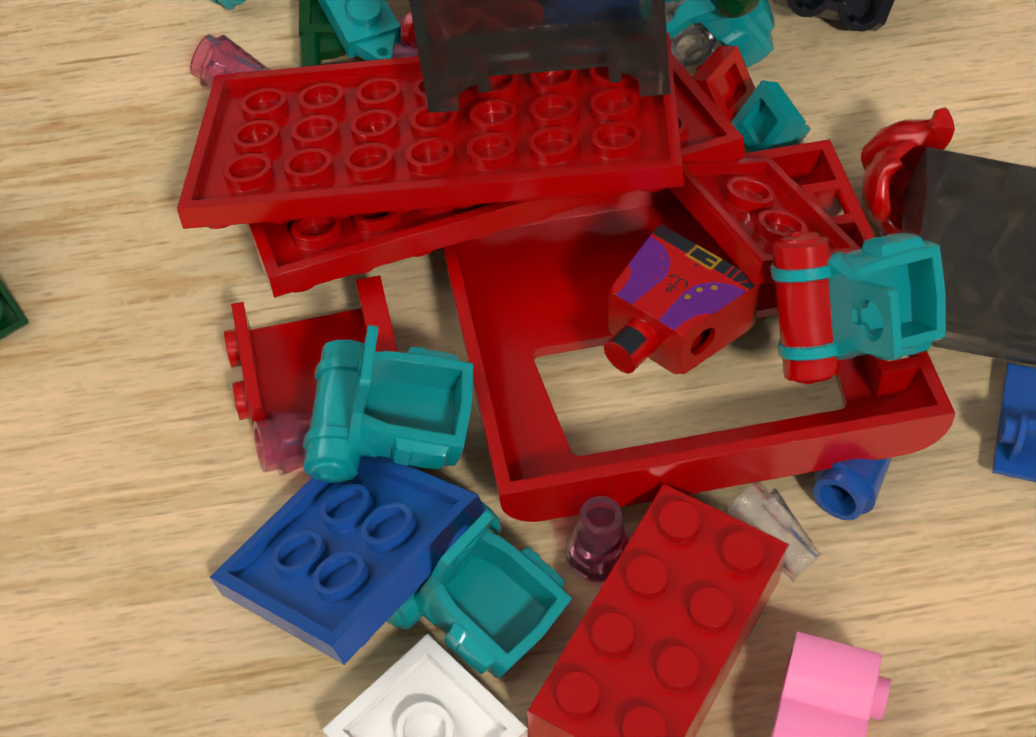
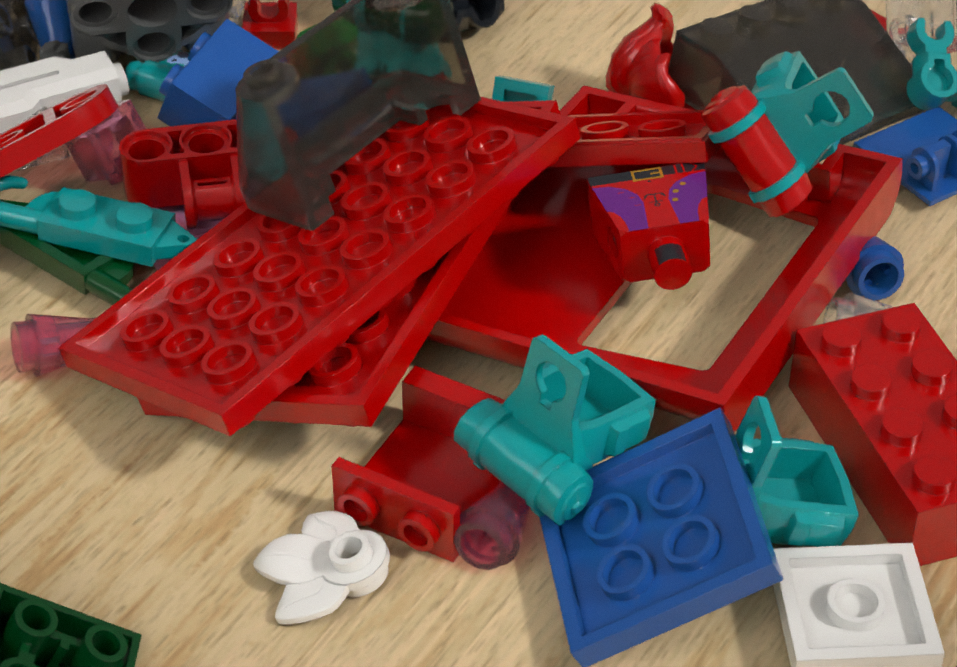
camera: 50 degrees left, 15 degrees down
clear pink cone [565,496,630,583] -> none
none -> white plate [253,511,390,624]

